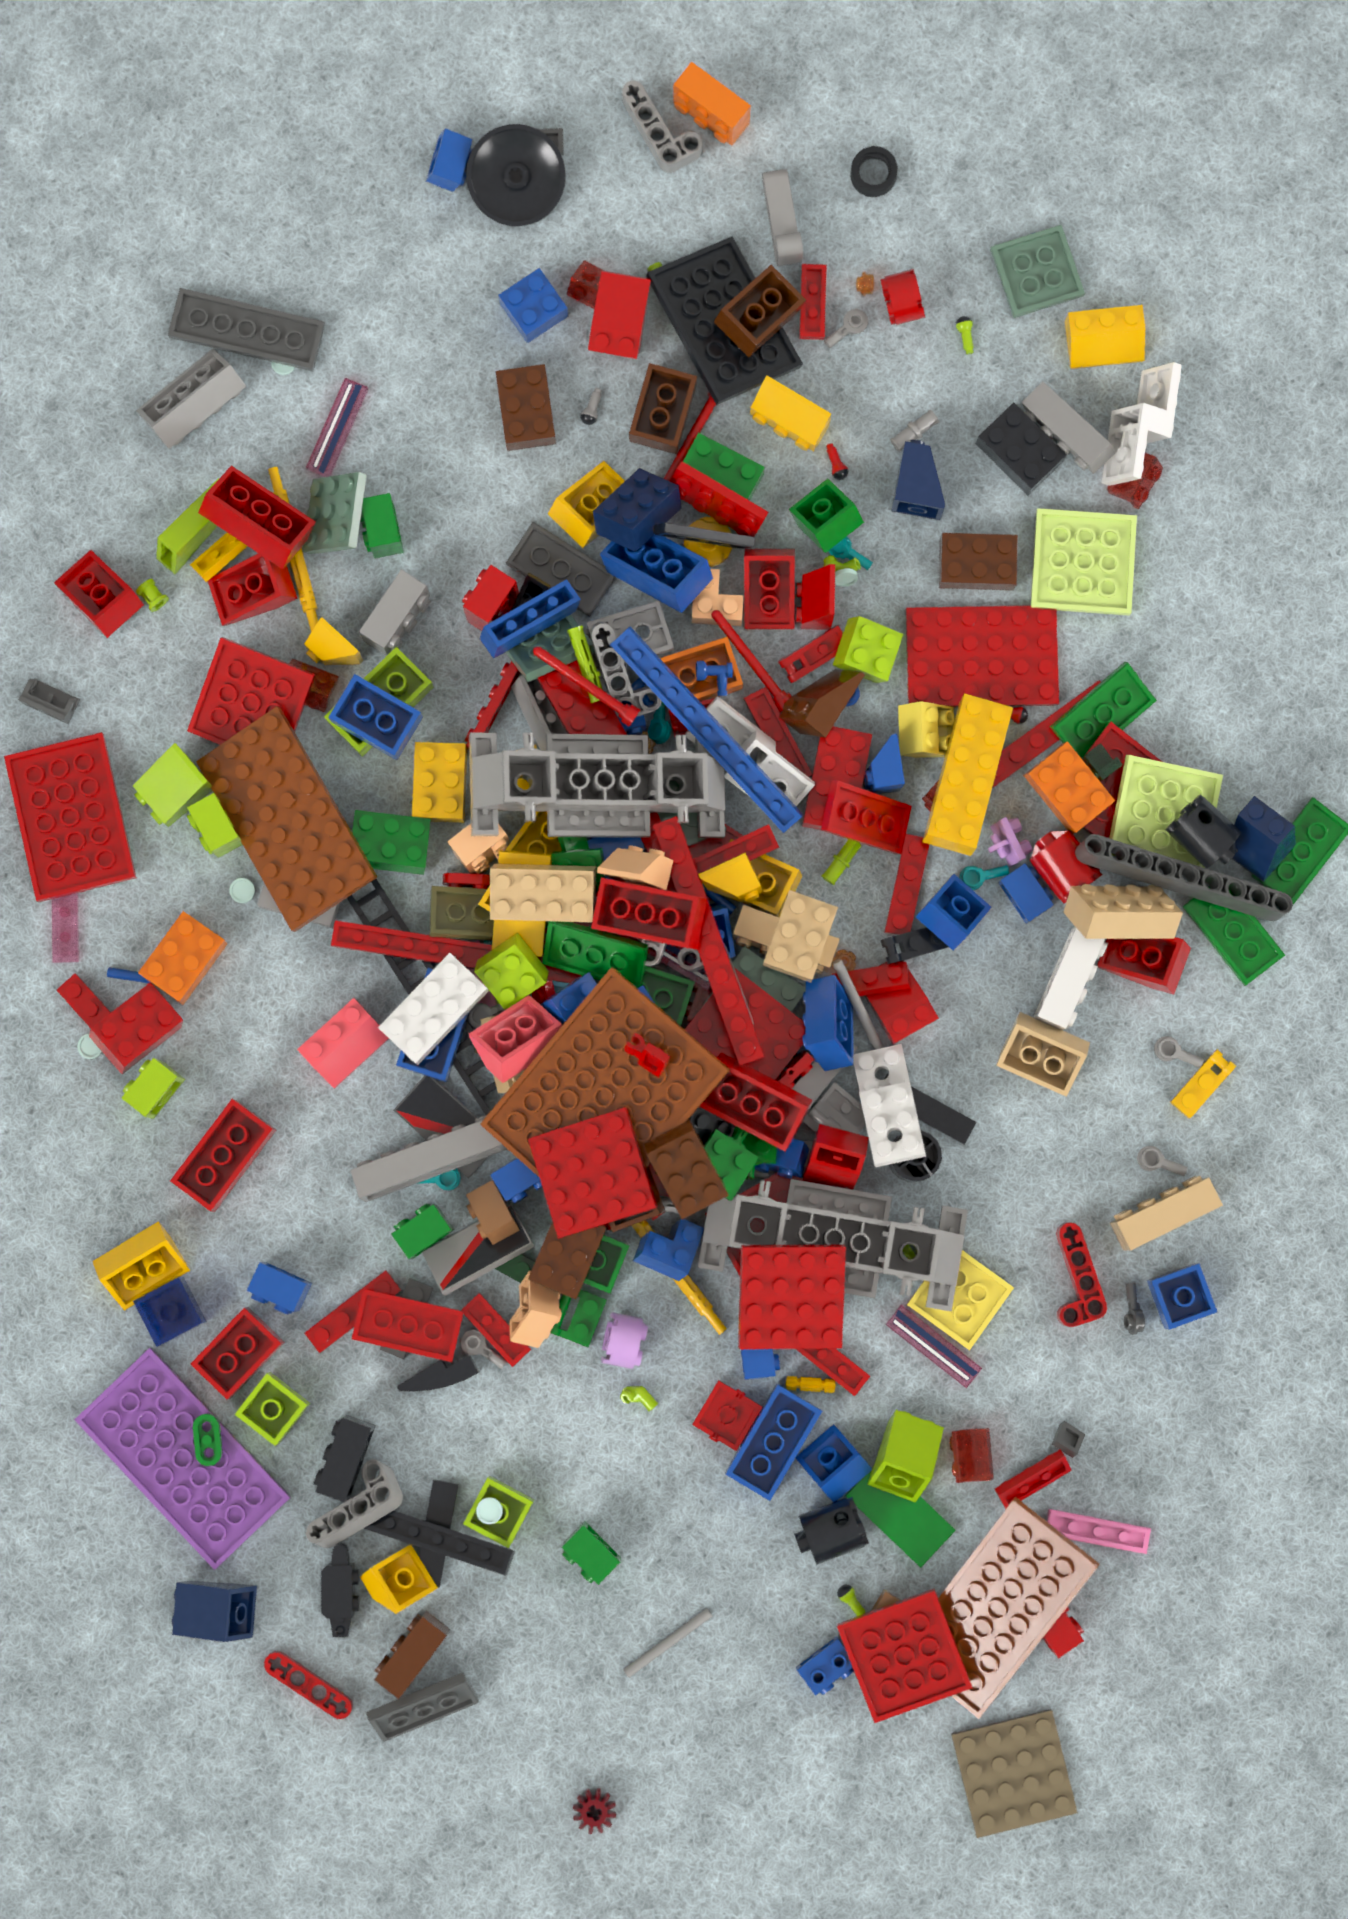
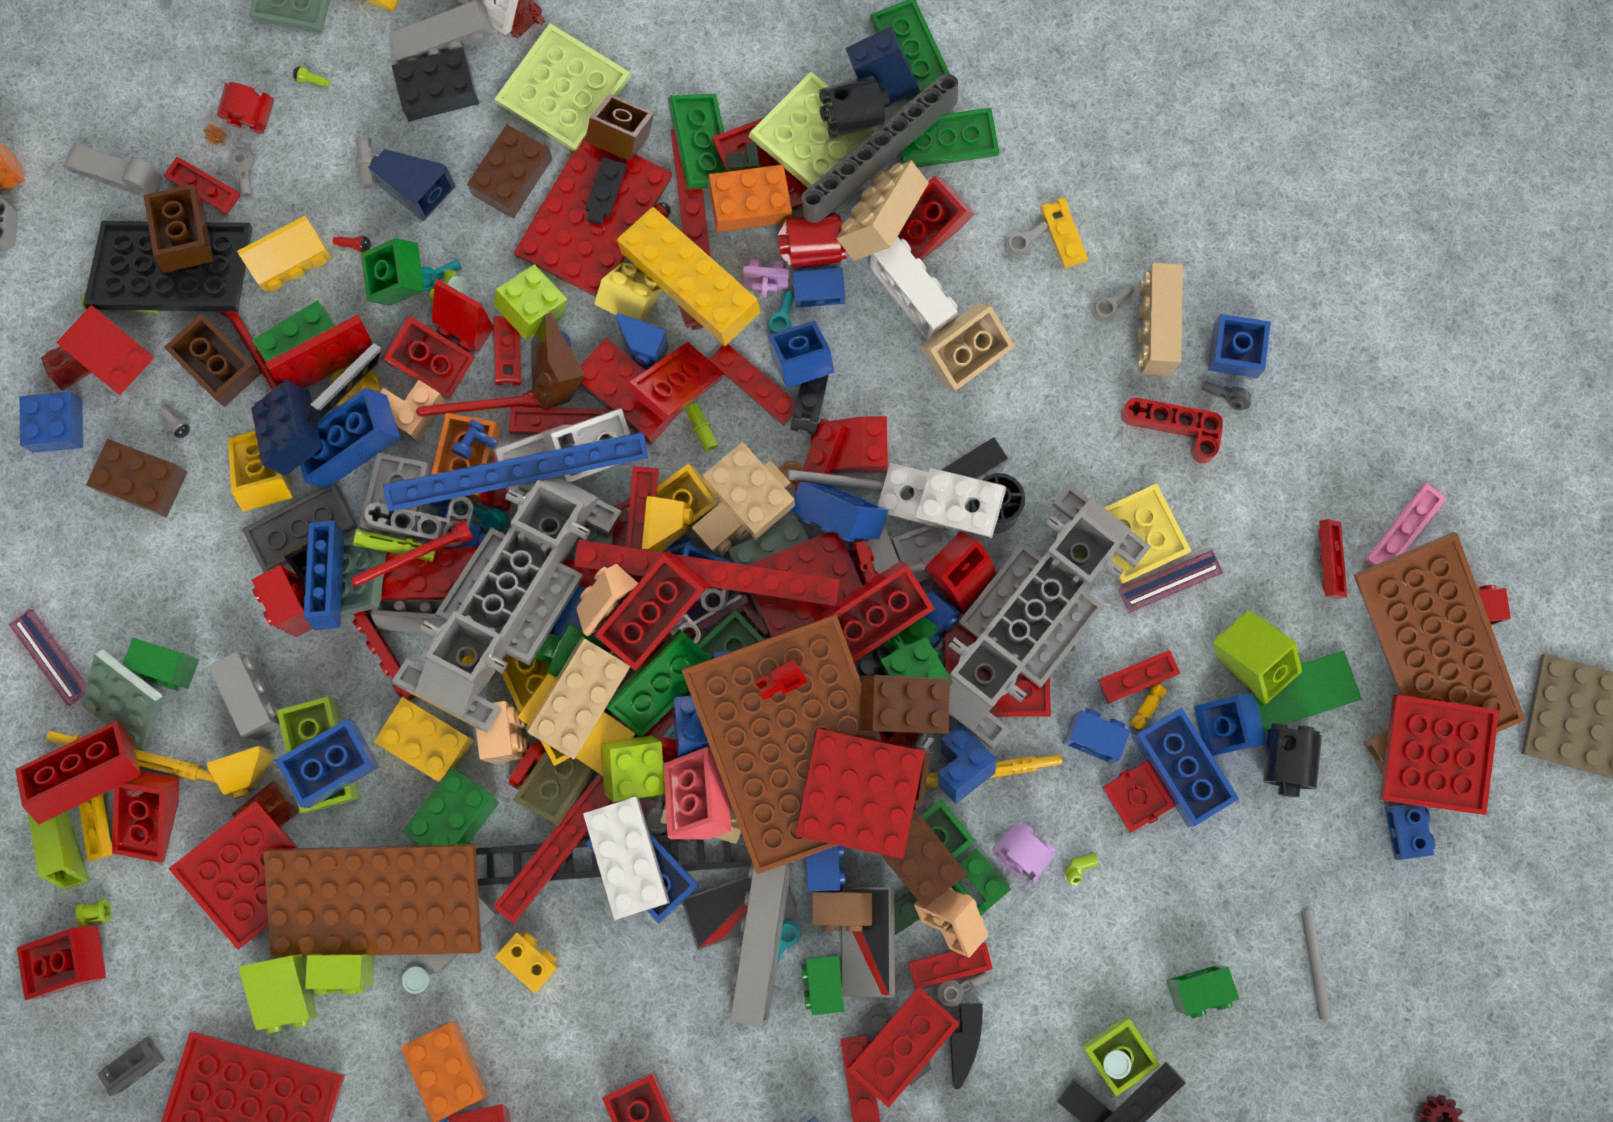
camera: 60 degrees left, 5 degrees down
coral slope [297,998,389,1089] -> none
red plate [738,1245,846,1349] -> none
lime piece [837,1584,866,1616] -> none
black tyre [850,146,898,197] -> none
clear red bracket [949,1428,994,1483] -> none
dark grey plate [1051,1421,1085,1458] -> none
none -> yellow brick [495,931,559,993]
none -> reddish brown brick [585,93,654,161]
none -> black hinge [585,157,627,225]

